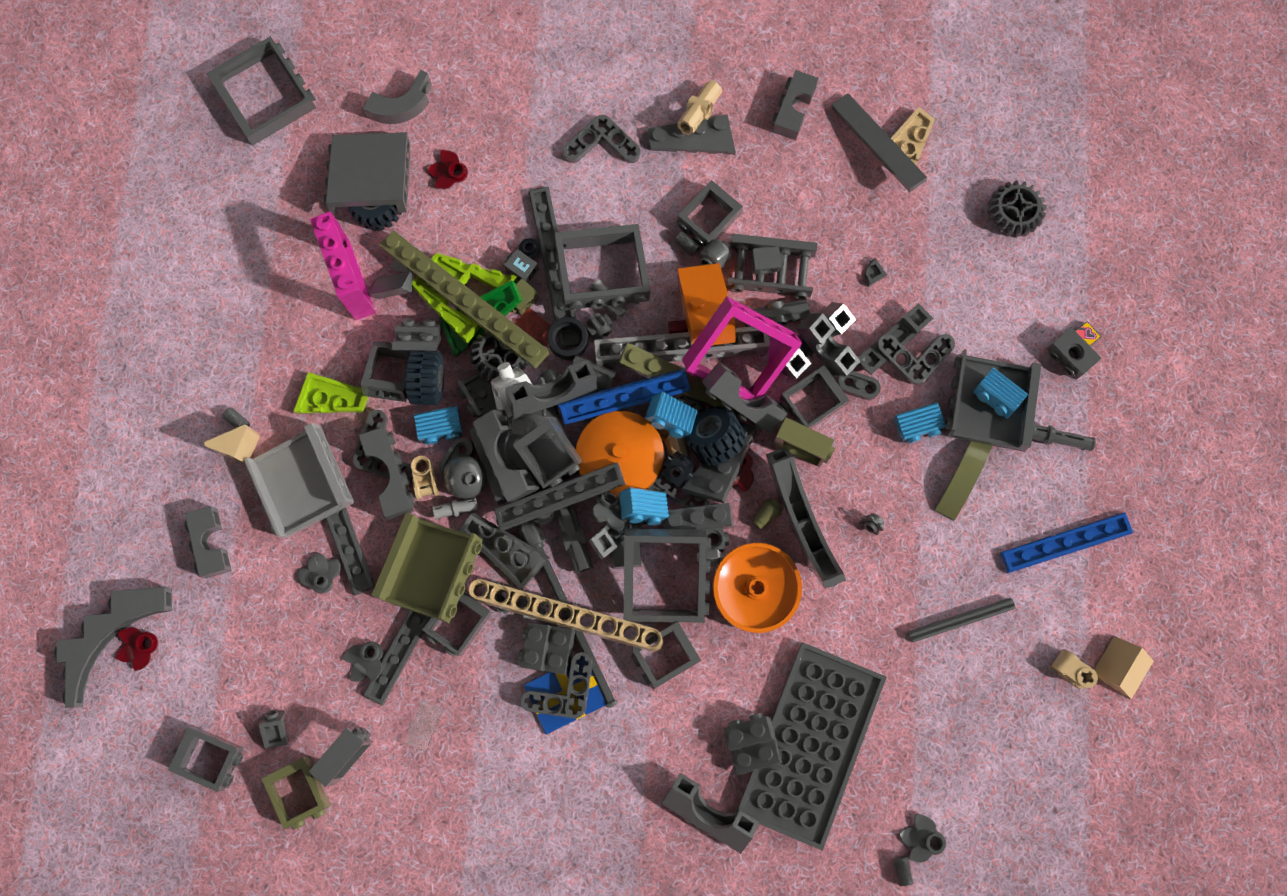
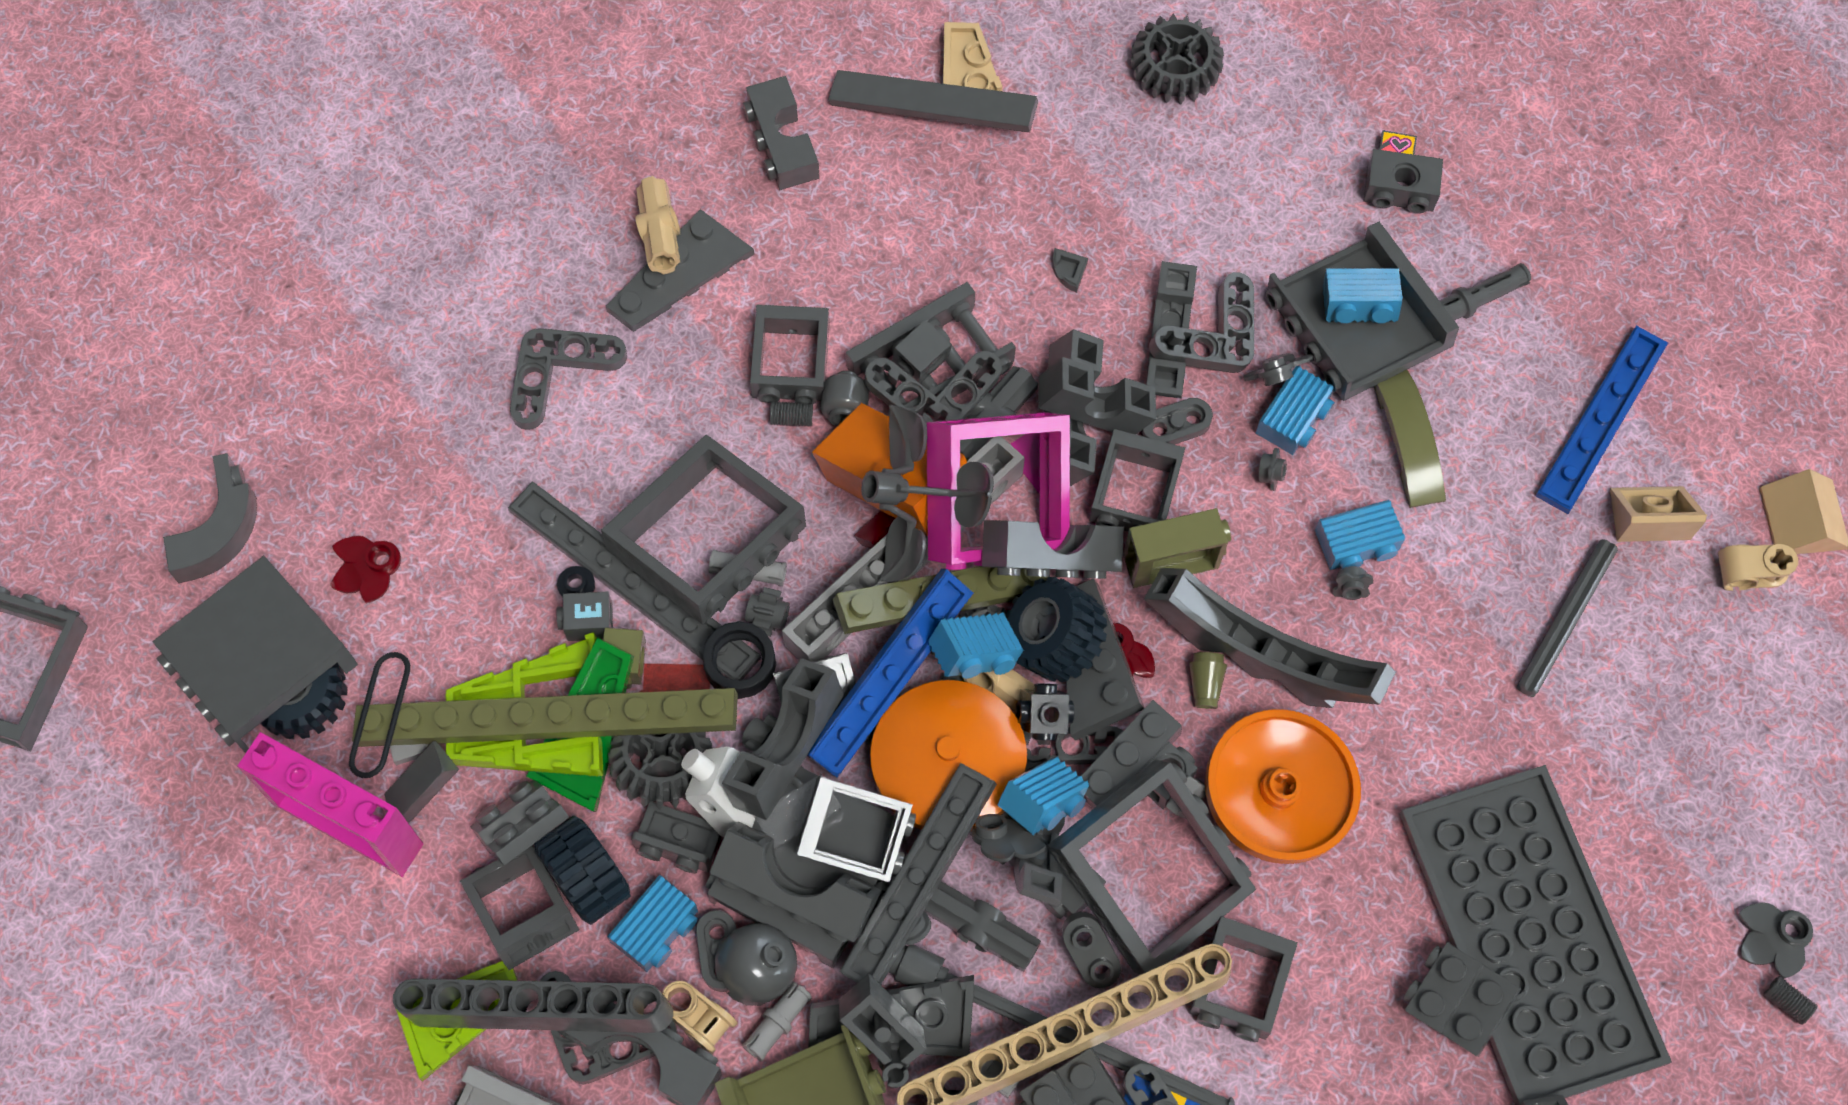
camera: 45 degrees left, 10 degrees down
none -> black piece [349,652,411,778]
none -> dark grey beam [393,979,674,1033]
none -> dark grey hinge [839,974,926,1088]
none -> dark grey plant [861,405,994,582]
none -> dark grey beam [864,351,1002,426]
none -> dark grey plate [1061,912,1121,988]
none -> dark grey plate [1243,353,1313,386]
none -> dark grey plate [1259,448,1287,491]
none -> dark azure brick [1314,500,1405,570]
none -> tan slope [1610,486,1707,542]

